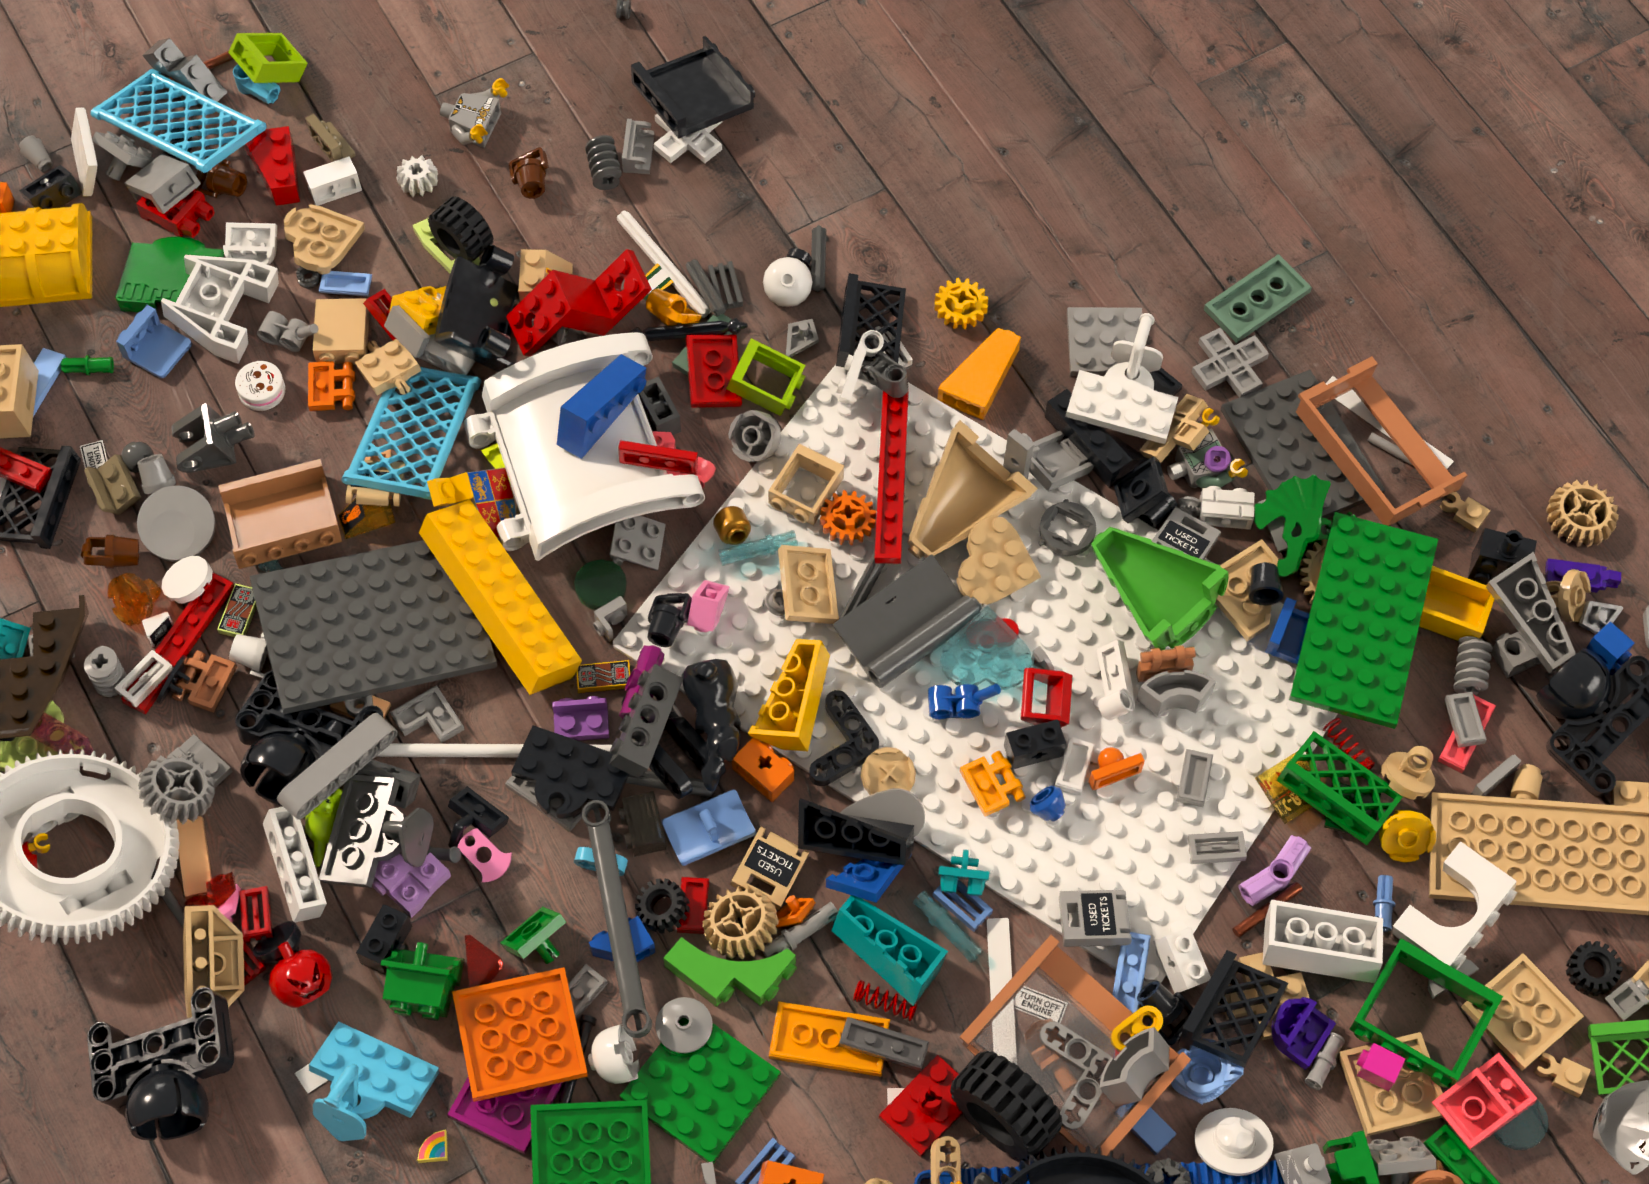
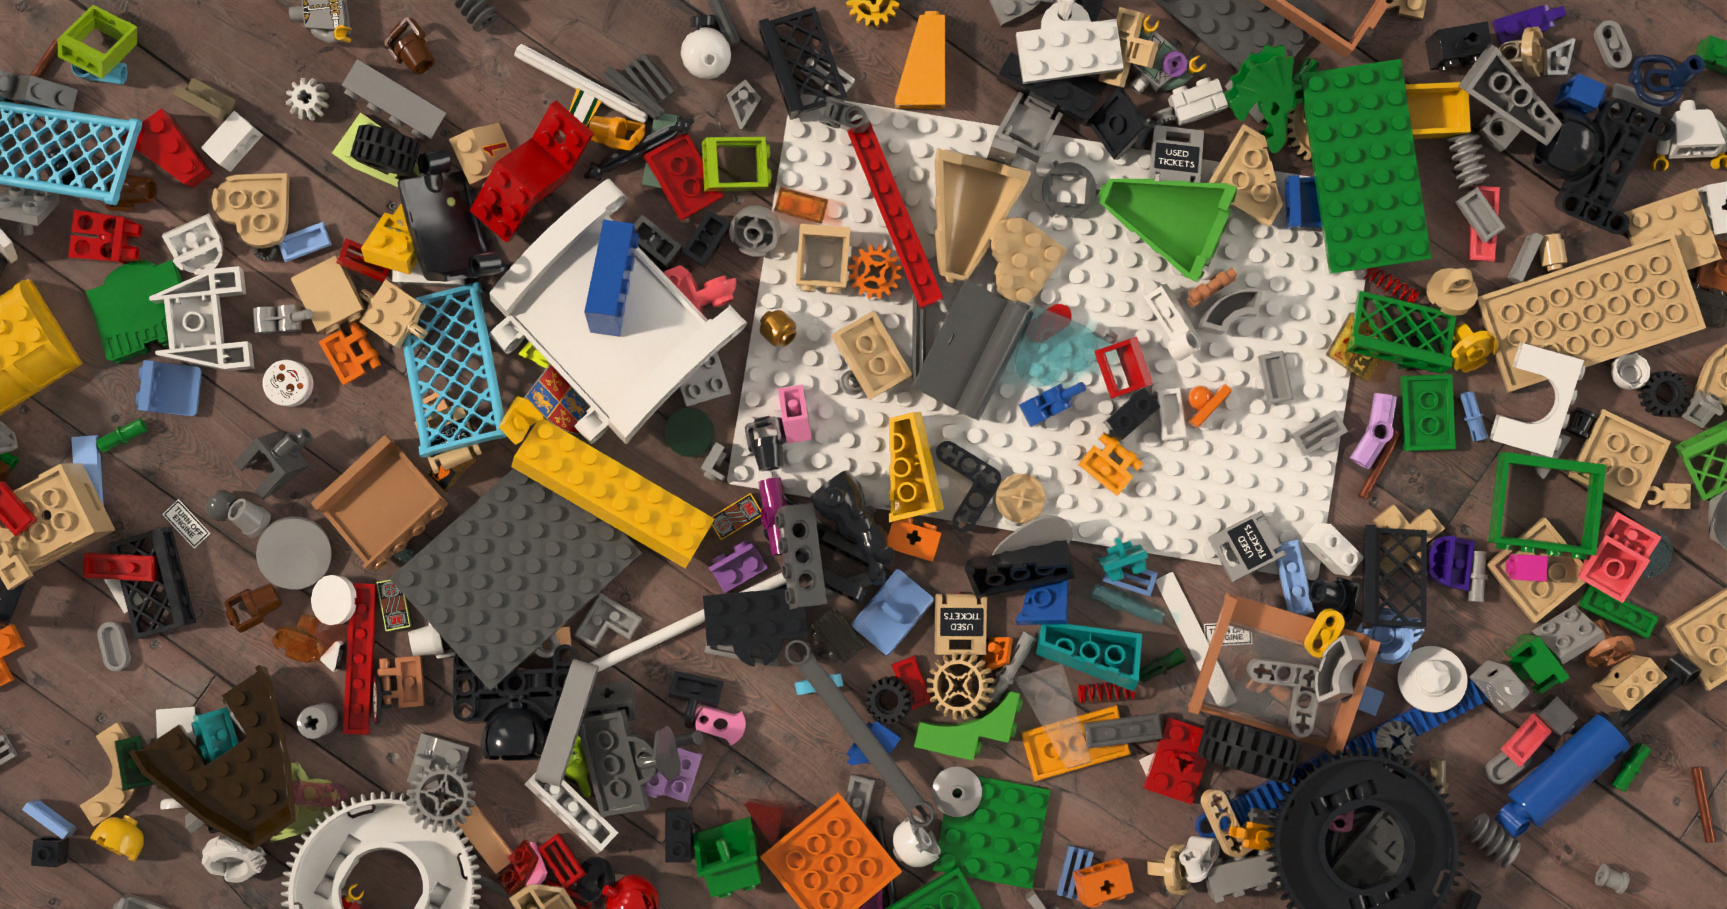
camera: 20 degrees left, 25 degrees up
dark tan bracket [84,454,141,515] -> none
white tile [114,650,173,707] -> none
light grey panel [124,154,201,214] -> none
light grey tile [384,305,430,358] -> none
green tile [500,907,566,964] -> none
red tile [618,440,698,475] -> none
clear light blue pin [718,530,798,566] -> none
white plate [836,330,884,404] -> none
blue cone [1030,786,1066,821] -> none
black piece [1248,562,1284,606] -> none
white brick [1263,900,1383,983] -> none
none -> light grey wedge [342,59,446,141]
none -> black brick [682,210,731,269]
none -> clear orange tile [774,187,828,224]
none -> clear wing [1015,664,1092,769]
none -> dark green axle [1139,648,1186,683]
none -> green plate [1400,374,1456,451]
none -> black bush [1566,407,1597,439]
none -> white hair [1611,352,1651,390]

